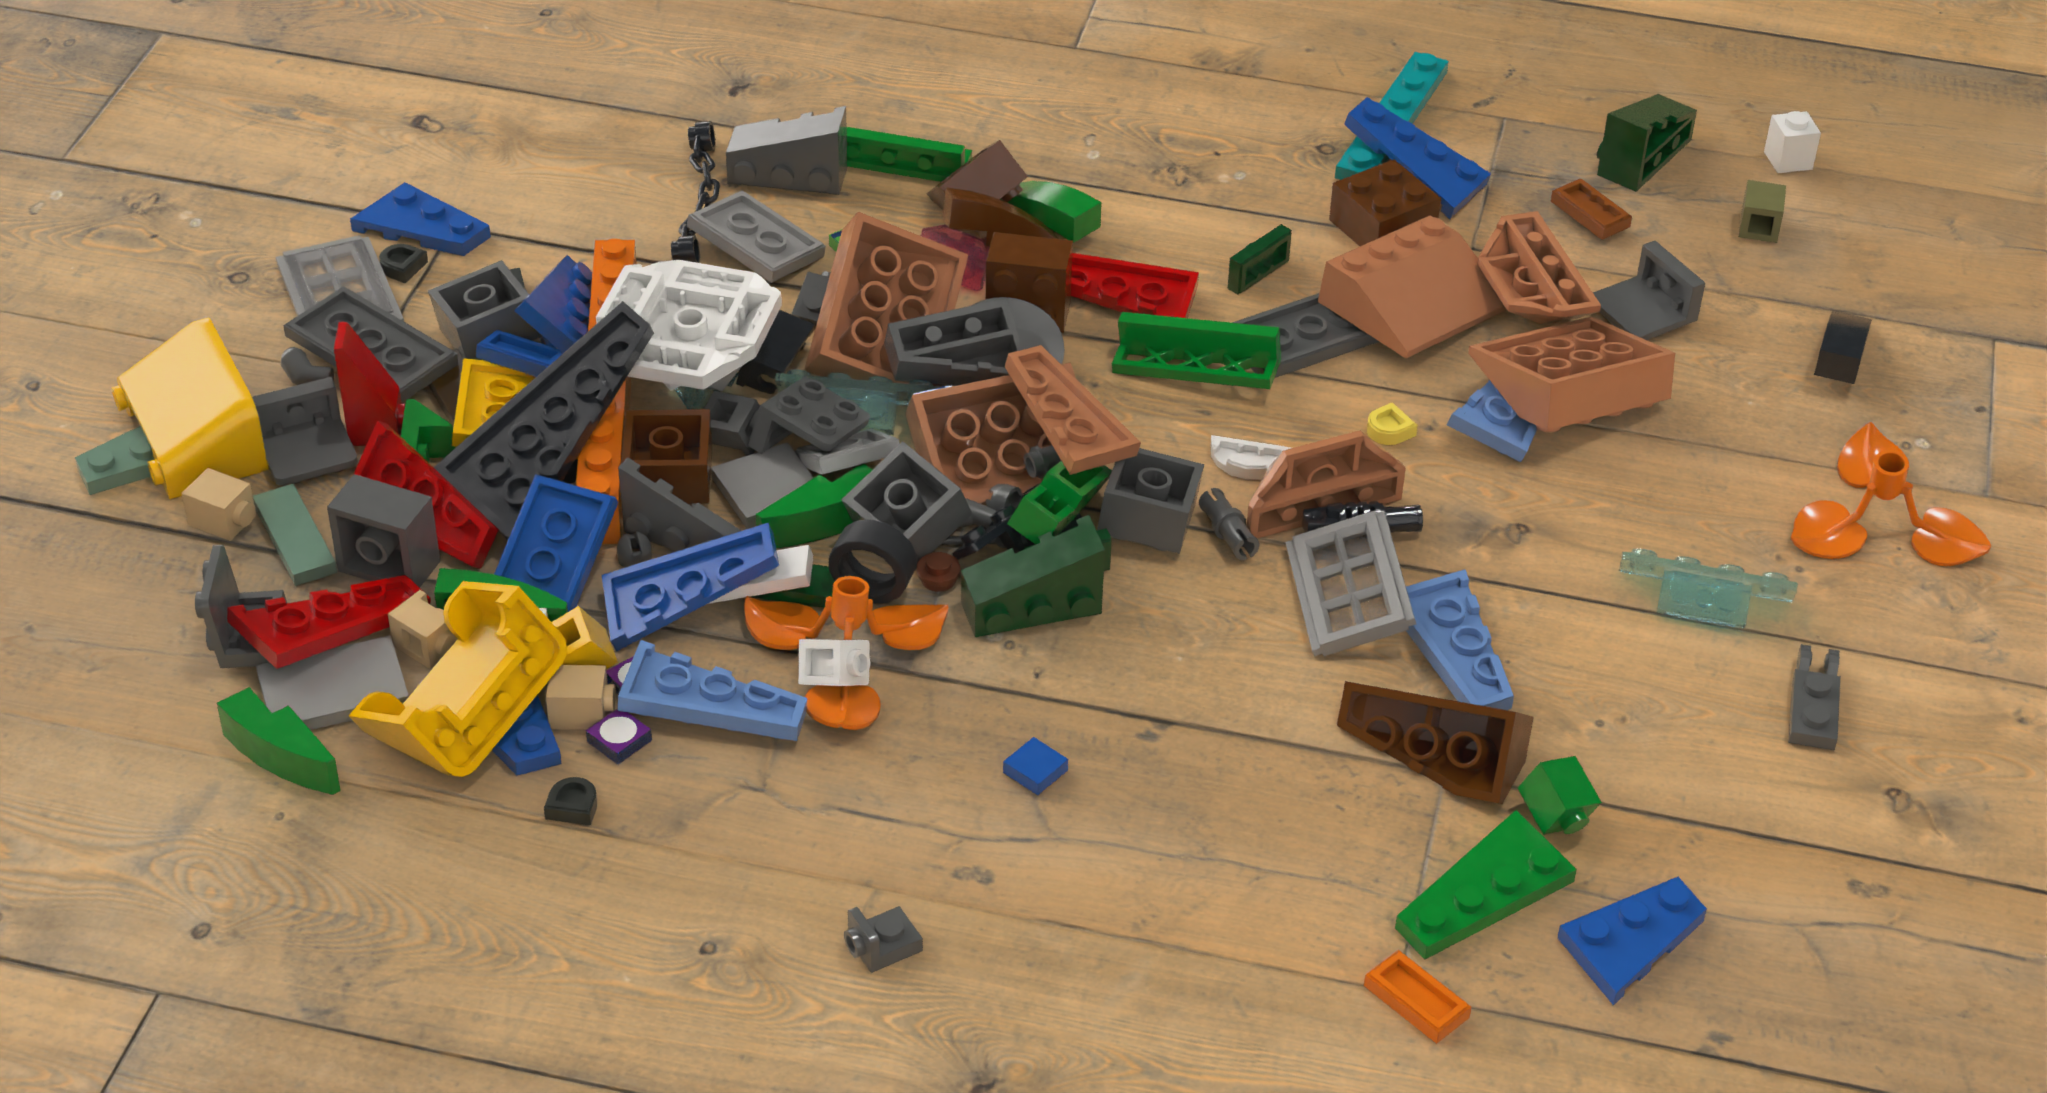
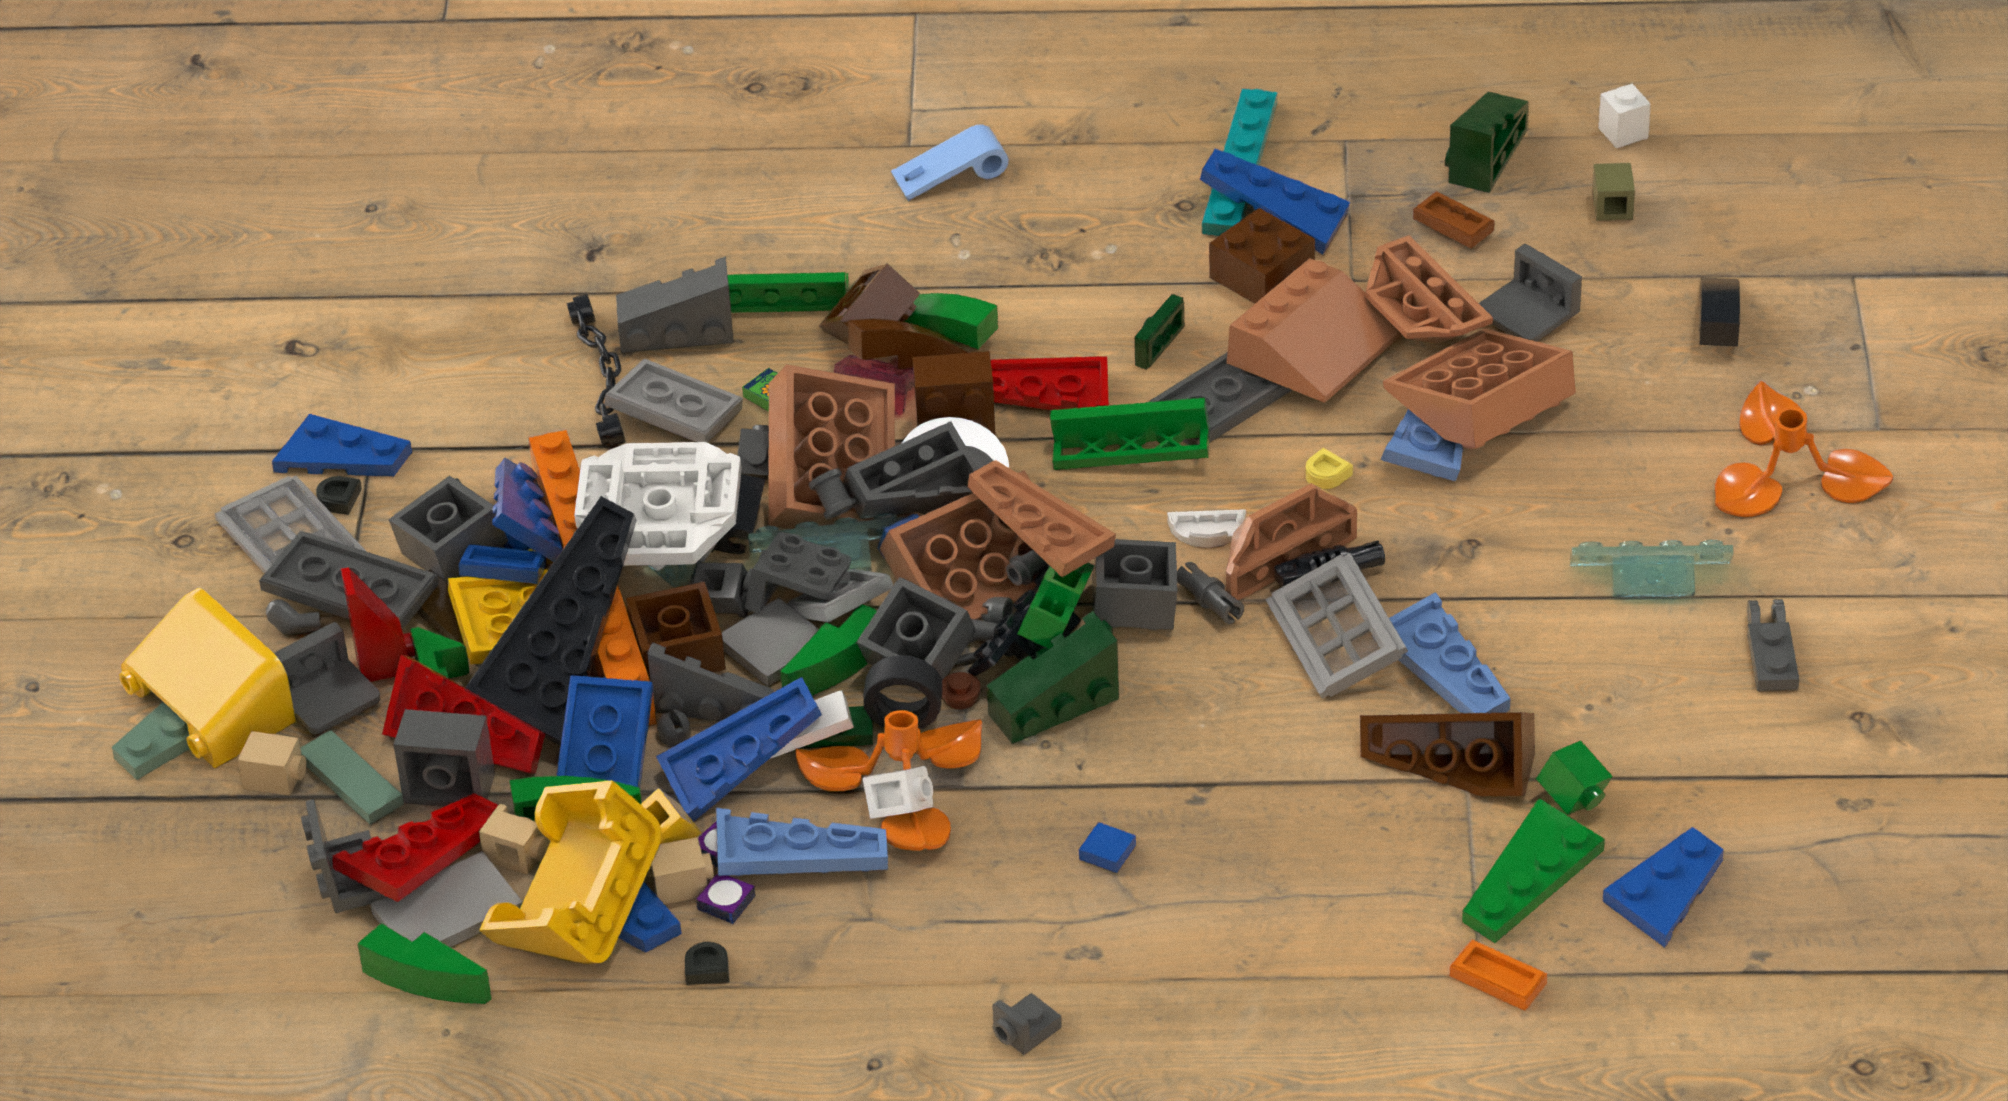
camera: 10 degrees left, 0 degrees up
none -> dark grey bush [808,468,858,520]
none -> light blue door [891,125,1009,201]

